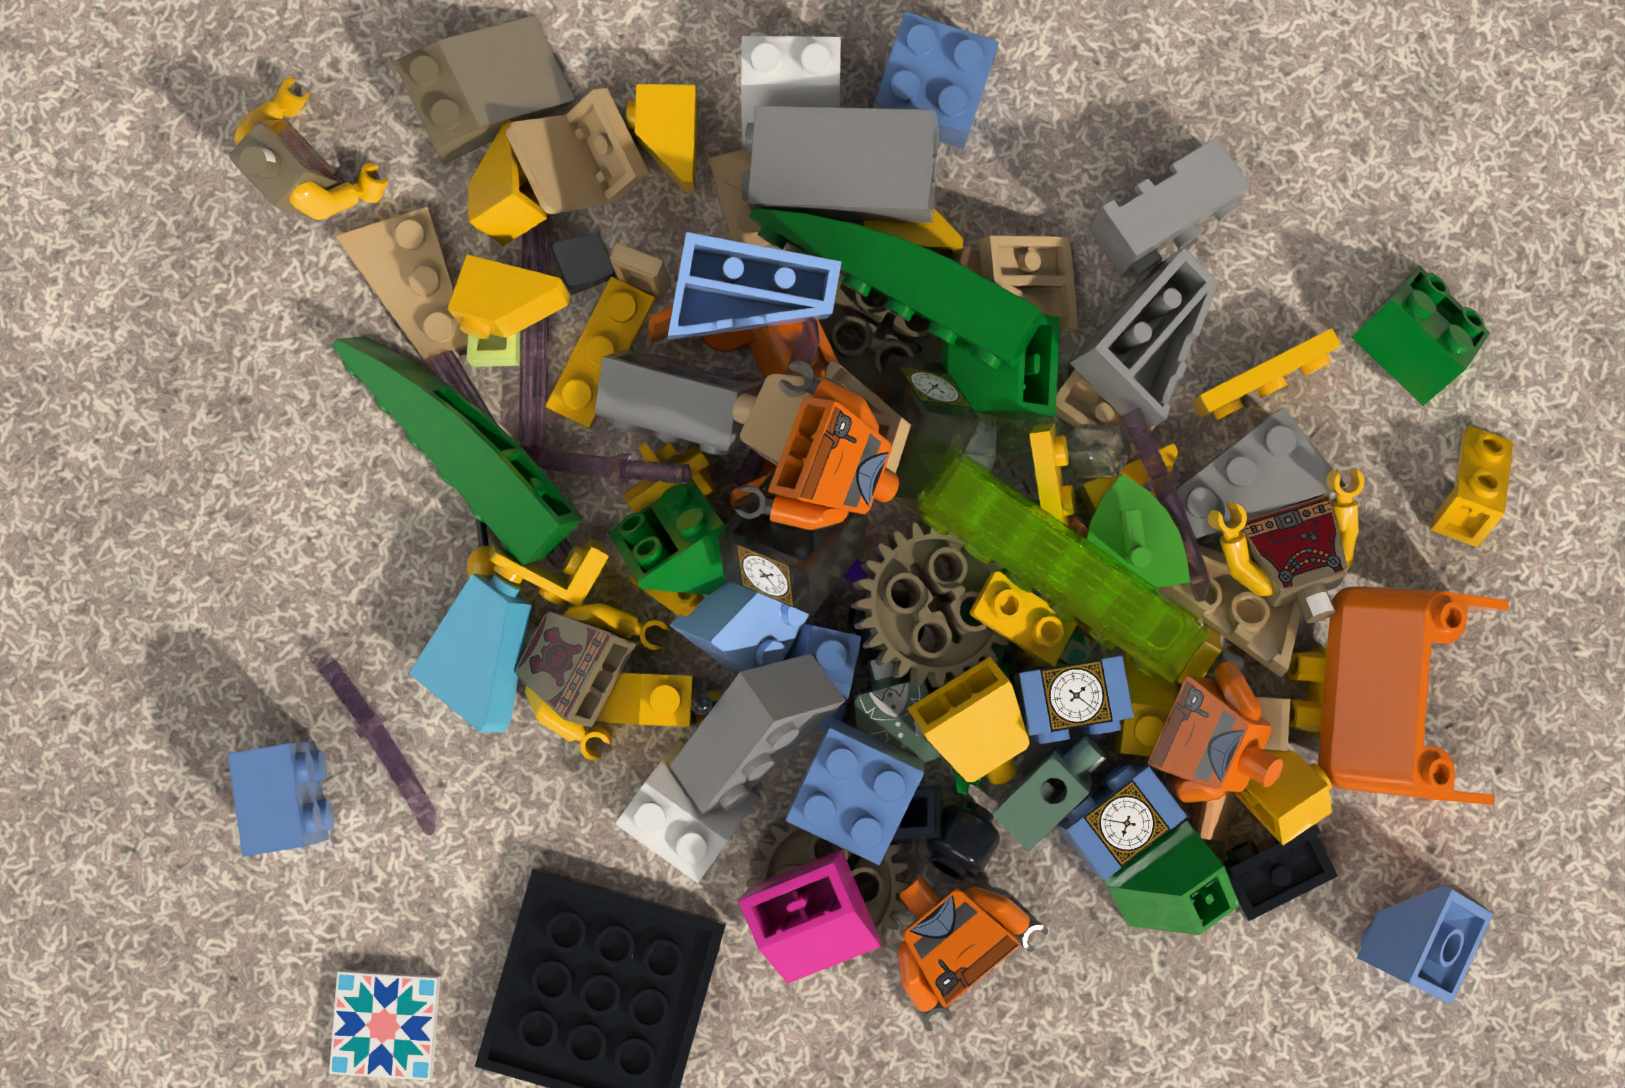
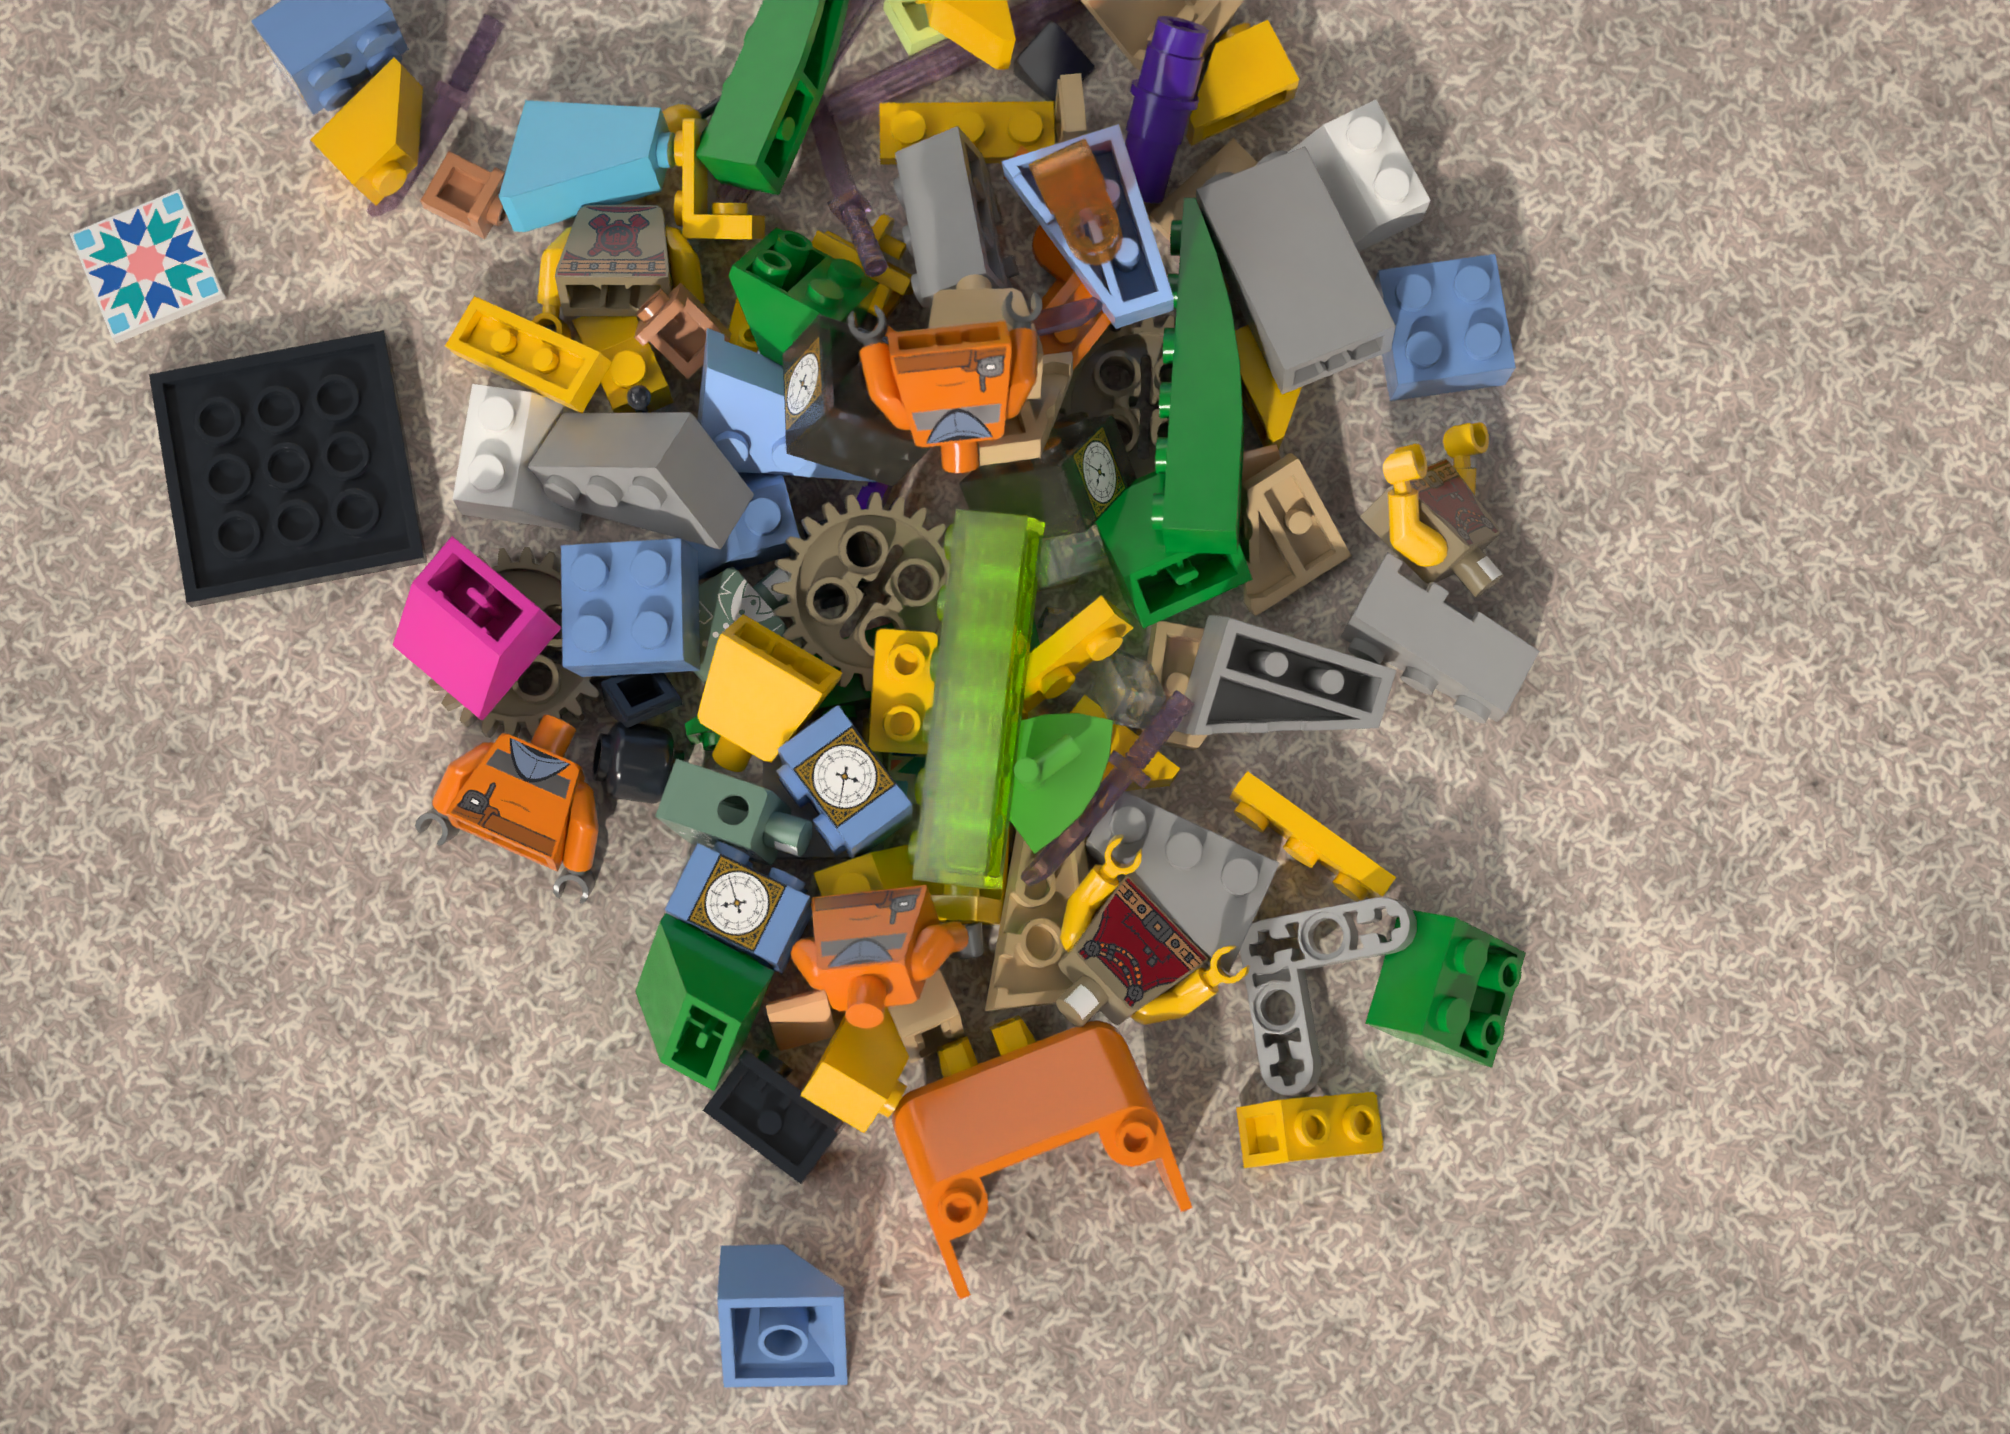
camera: 55 degrees right, 5 degrees down
none -> yellow slope [310,57,423,205]
none -> nougat bracket [420,151,507,239]
none -> yellow plate [445,296,612,413]
none -> nougat bracket [634,283,731,379]
none -> clear orange piece [1028,138,1123,266]
none -> dark purple piece [1125,16,1209,203]
none -> light grey beam [1240,897,1417,1095]
none -> torso [1360,422,1503,598]

